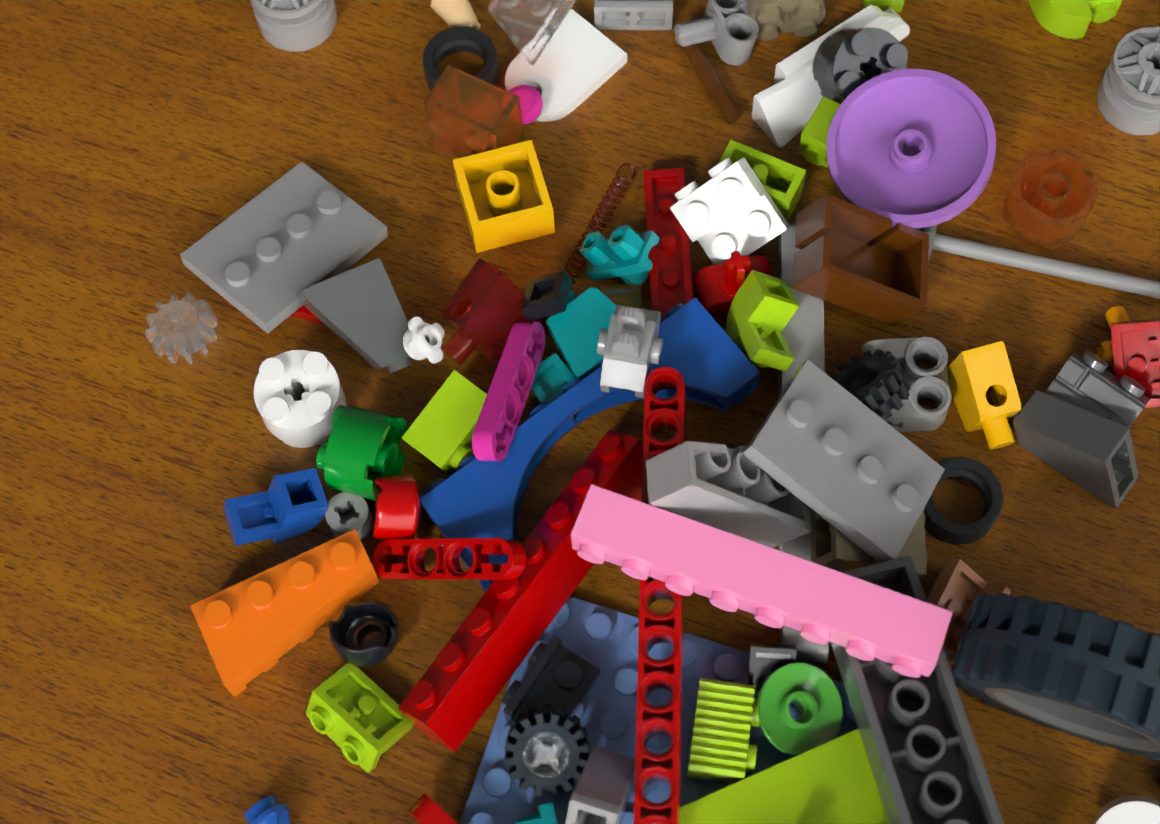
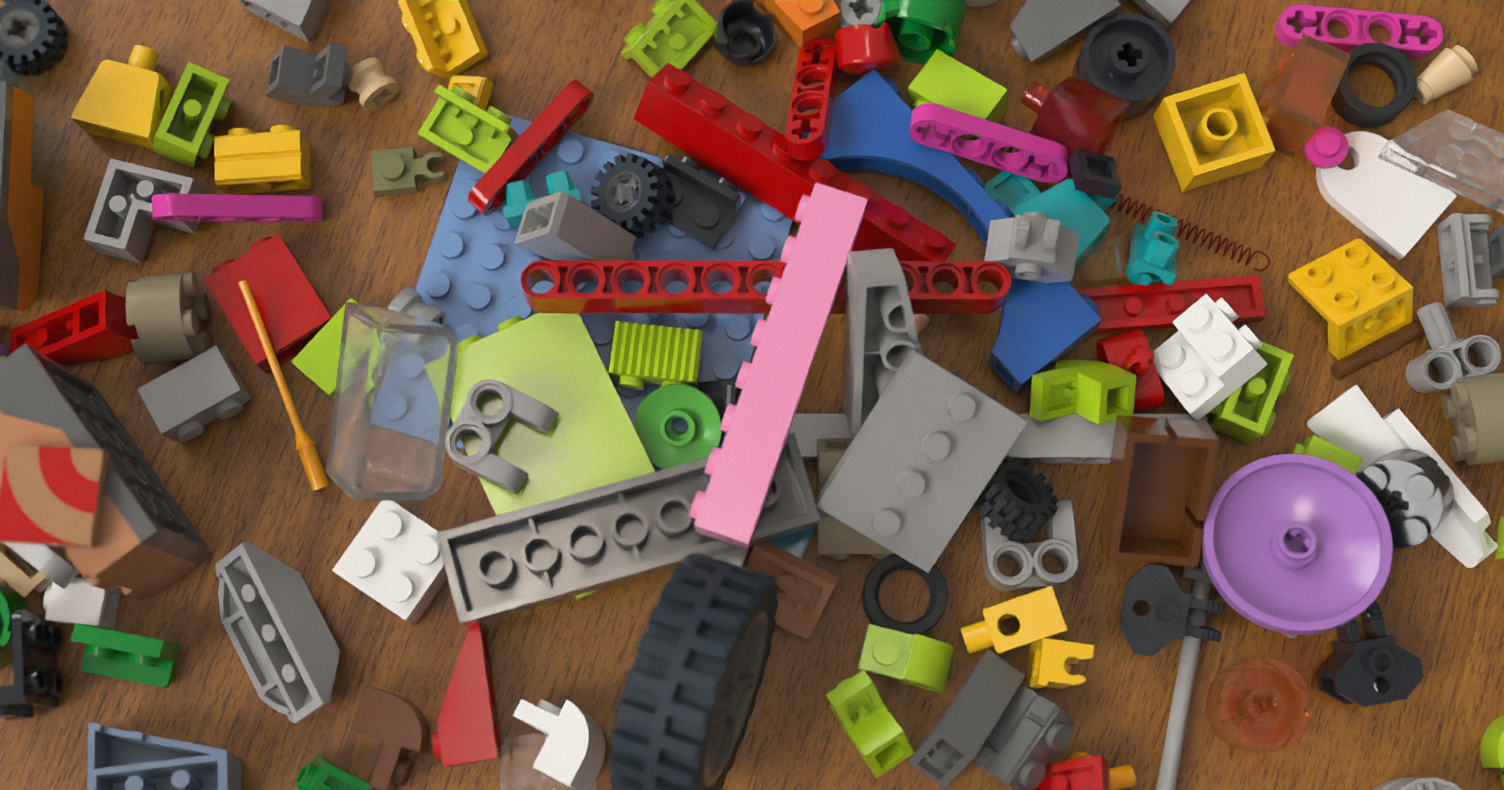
camera: 85 degrees right, 10 degrees up
white plate [403,317,445,364] -> none
none -> lime brick [826,670,914,778]
none -> lime brick [857,624,955,694]
none -> yellow hinge [1025,638,1094,690]
none -> black wheel [1073,13,1176,122]
none -> black hinge [1119,563,1226,657]
none -> dark pink beam [1274,4,1443,59]
none -> yellow bracket [1288,239,1413,361]
none -> black hinge [1316,601,1424,707]

